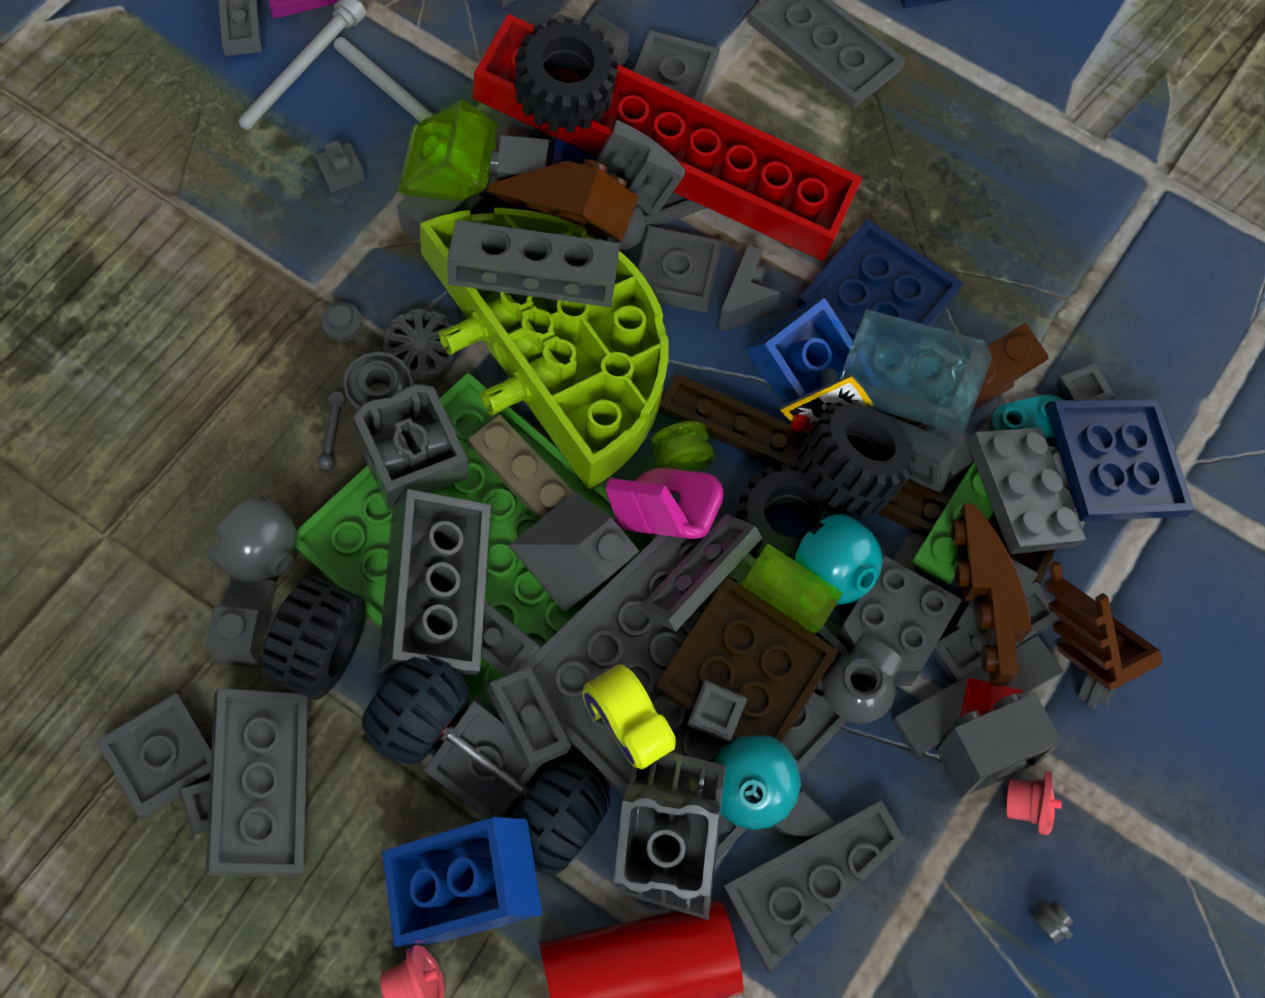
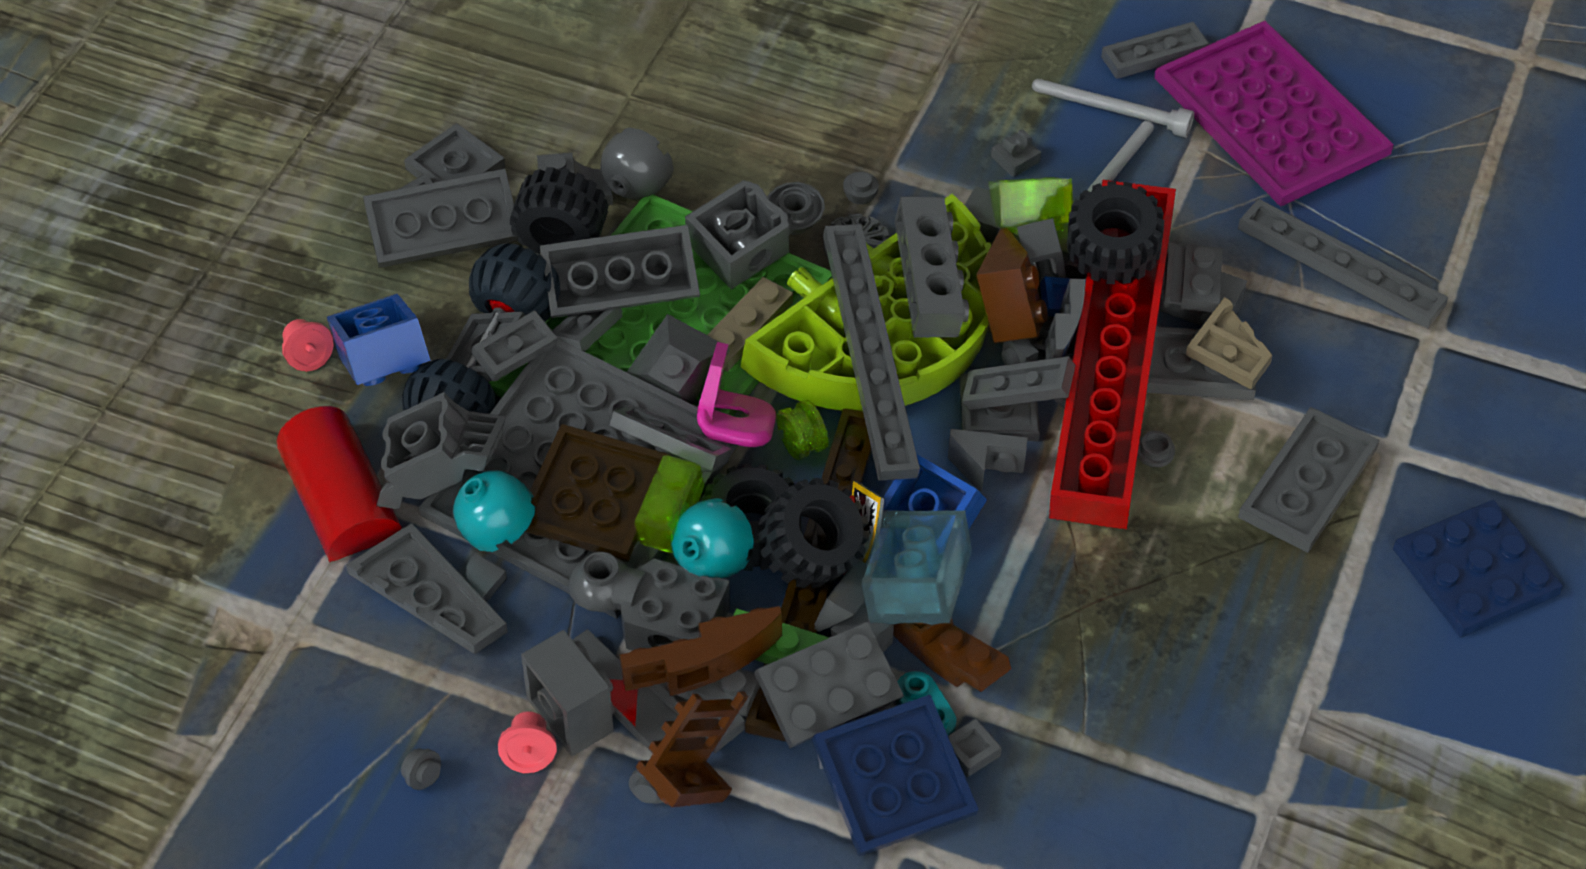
camera: 80 degrees right, 15 degrees down
neon yellow animal [582,664,676,769] -> none
dark grey tile [686,680,747,743] -> none
dark blue plate [797,219,964,372] -> none
none -> dark grey plate [823,224,920,481]
none -> dark grey plate [961,356,1076,410]
none -> dark tan wing [1186,297,1272,390]

